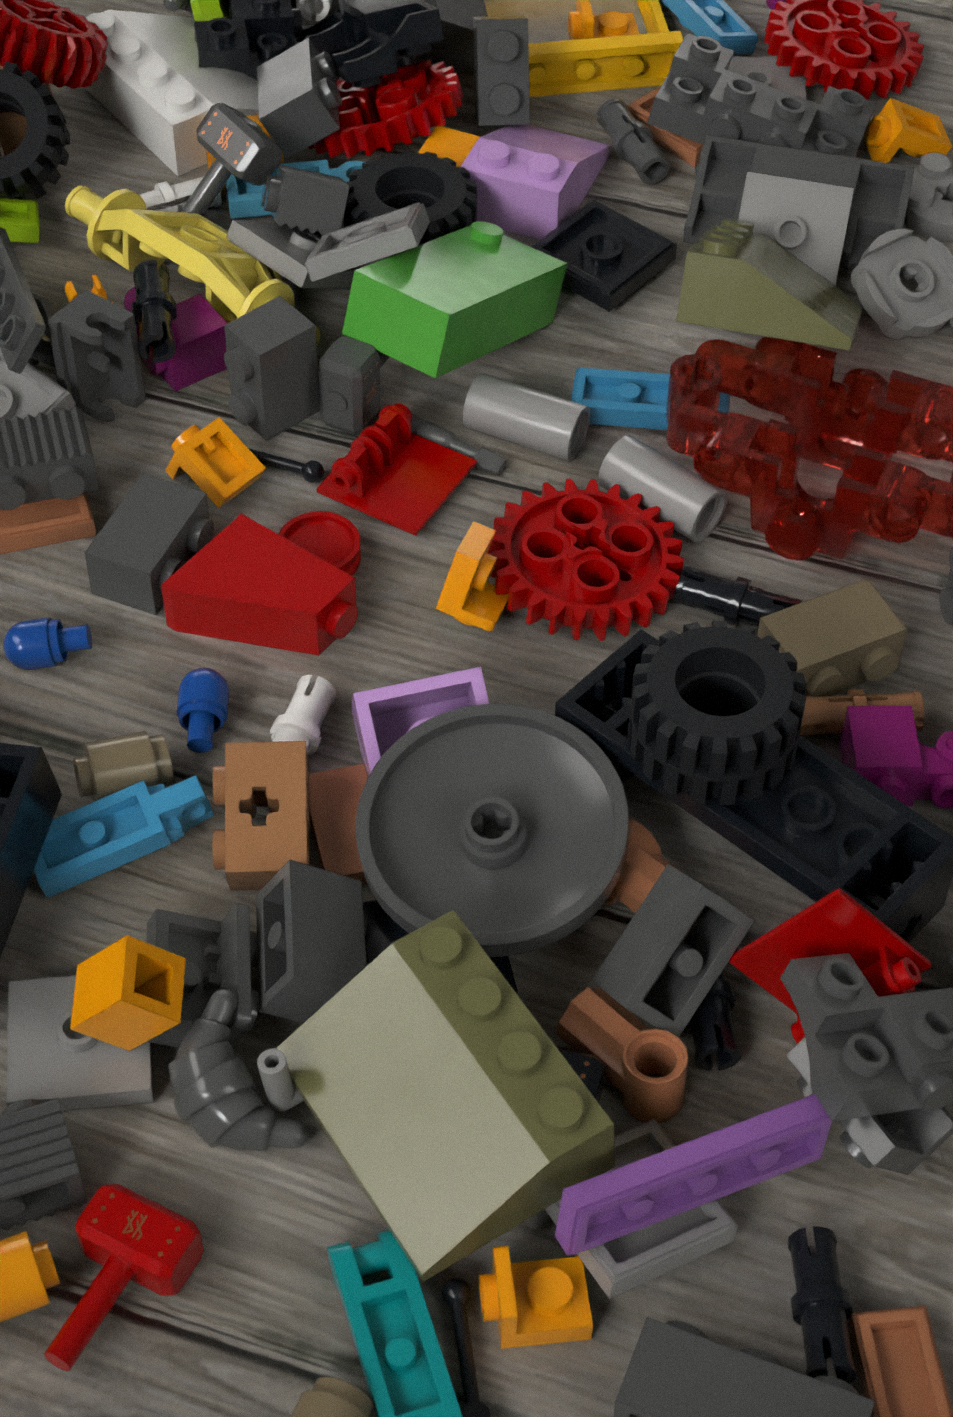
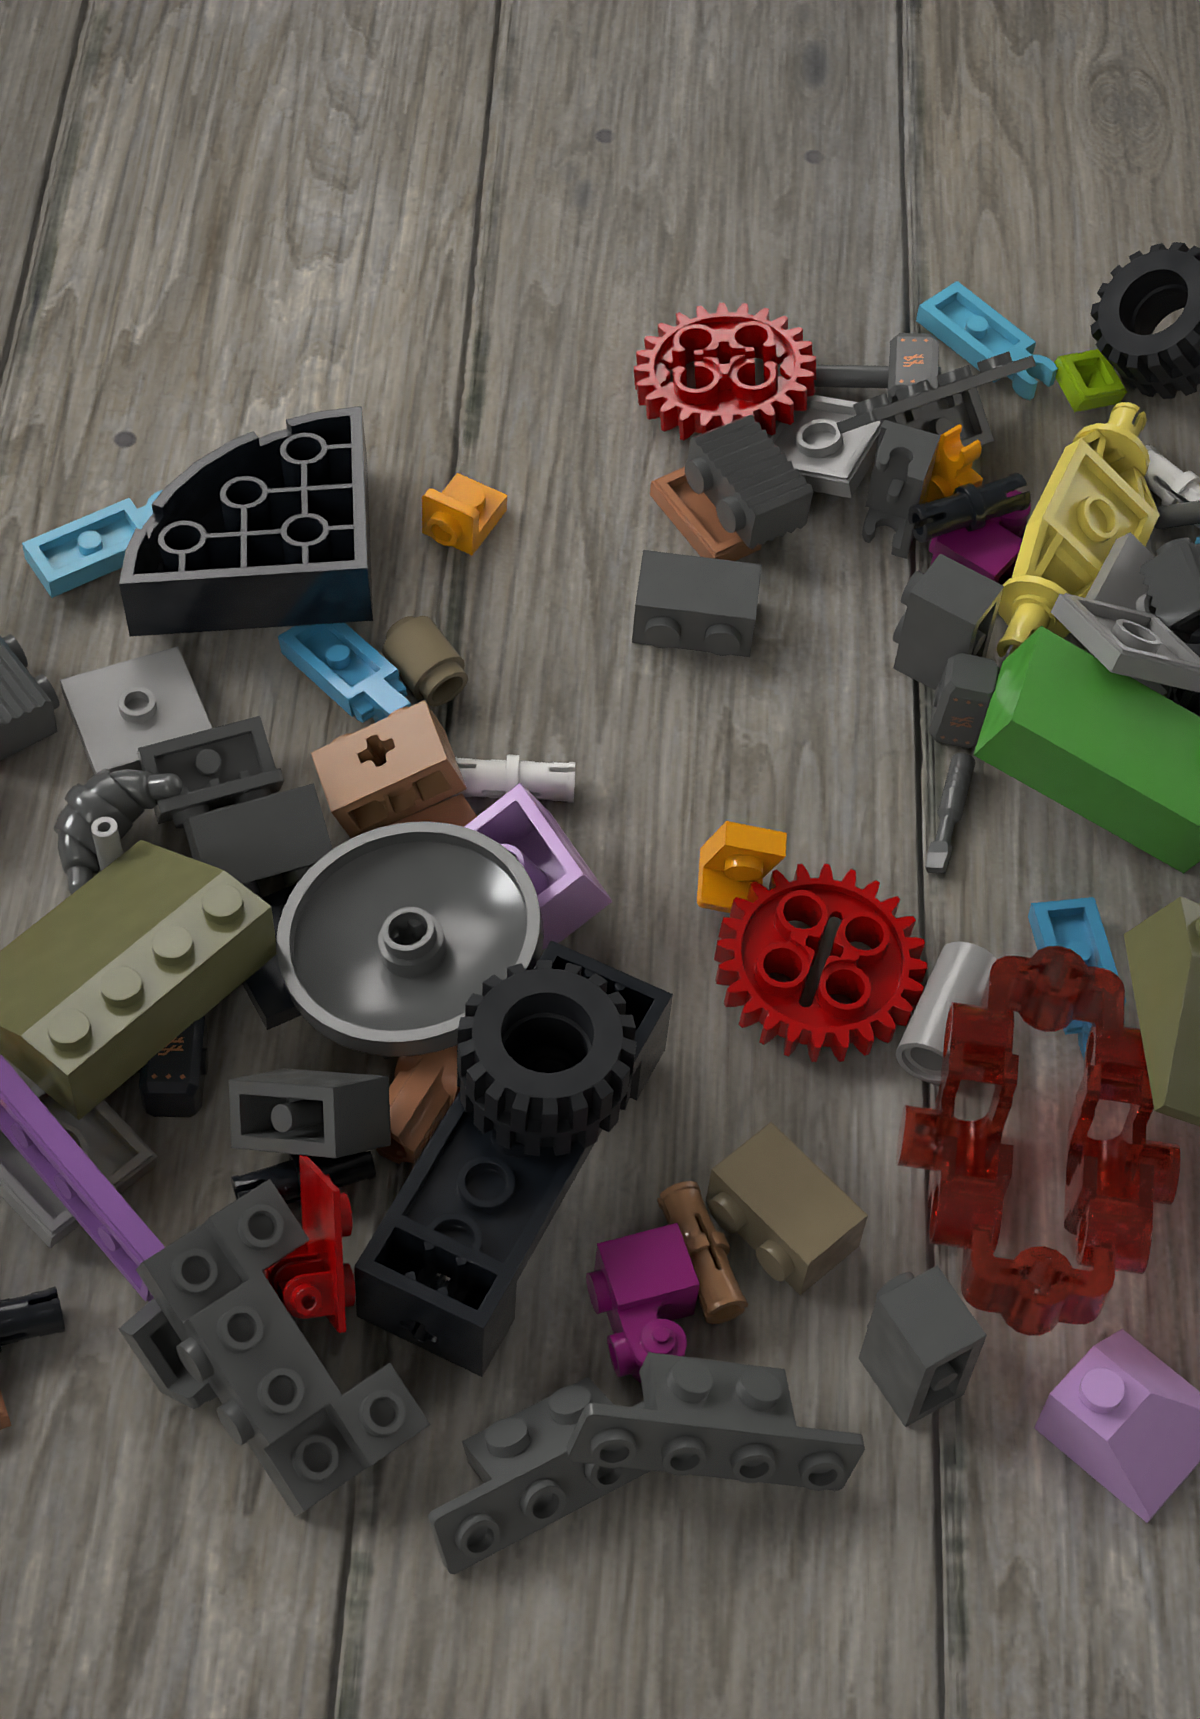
camera: 70 degrees right, 5 degrees up
blue cylinder [3,617,92,670] -> none
light orange brick [70,935,186,1051] -> none
red slope [161,513,358,656] -> none
light orange bracket [165,417,266,509] -> none
blue cylinder [177,668,229,753] -> none
black hinge [248,448,325,483] -> none
red piece [279,511,361,576] -> none
red hinge [316,403,477,536] -> none
light grey pin [462,373,590,461] -> none
nougat piece [557,987,688,1123] -> none
black pin [674,565,802,627] -> none

